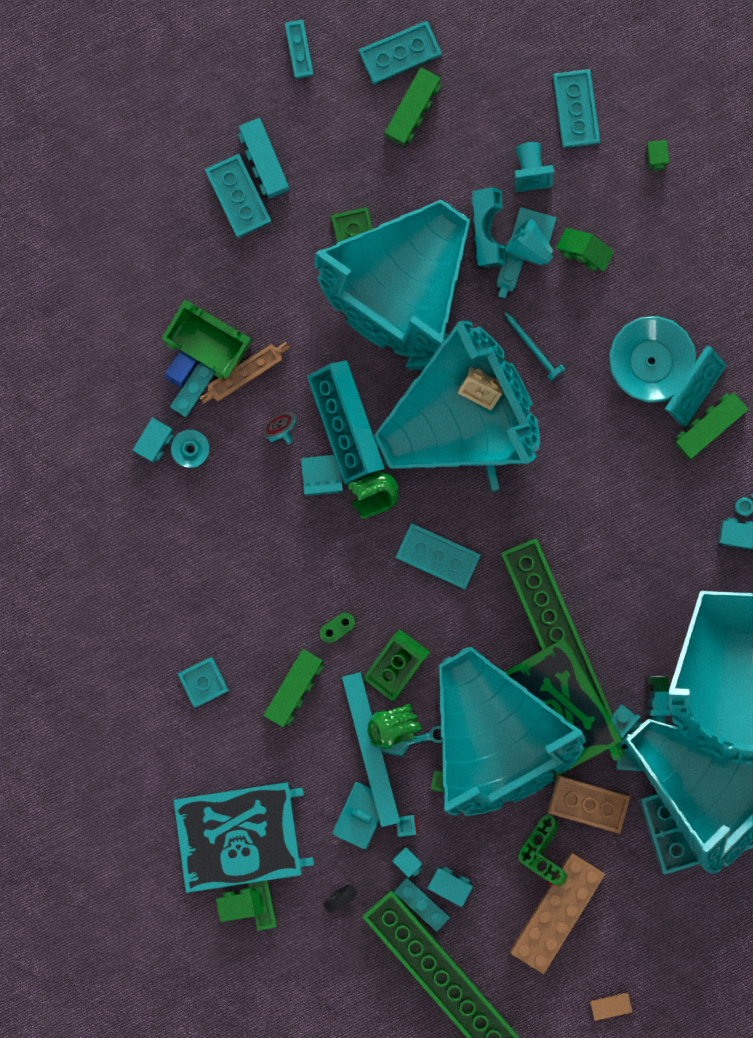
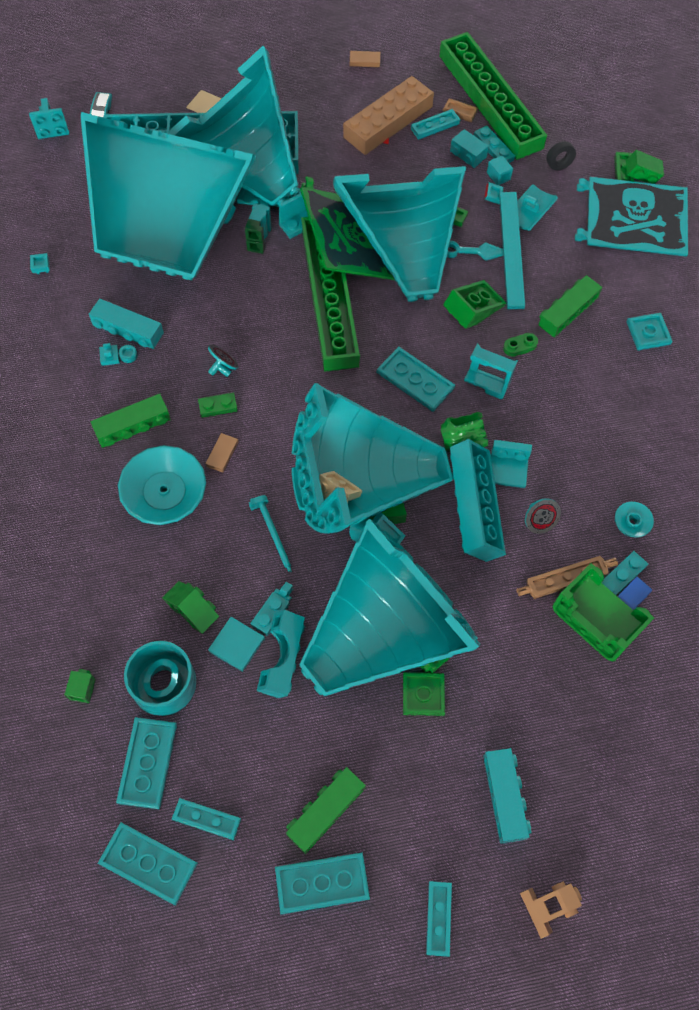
camera: 165 degrees left, 20 degrees down
teal brick [133,417,174,464] -> none
teal plate [205,154,271,238] -> none
green piece [368,704,421,749] -> none
teal cone [504,219,553,266] -> none
teal plant [514,142,554,193] -> none
green beam [518,815,567,886] -> none
medium nougat tile [547,776,631,834] -> none
teal tile [665,346,727,428] -> none
none -> teal tile [97,822,198,906]
none -> teal piece [124,641,196,716]
none -> teal tile [172,798,241,841]
none -> green plate [198,392,237,418]
none -> medium nougat tile [206,433,239,473]
none -> shield [208,344,239,377]
none -> teal plate [411,109,460,140]
none -> medium nougat tile [443,98,478,123]
none -> teal piece [464,343,518,399]
none -> medium nougat tile [520,881,582,939]

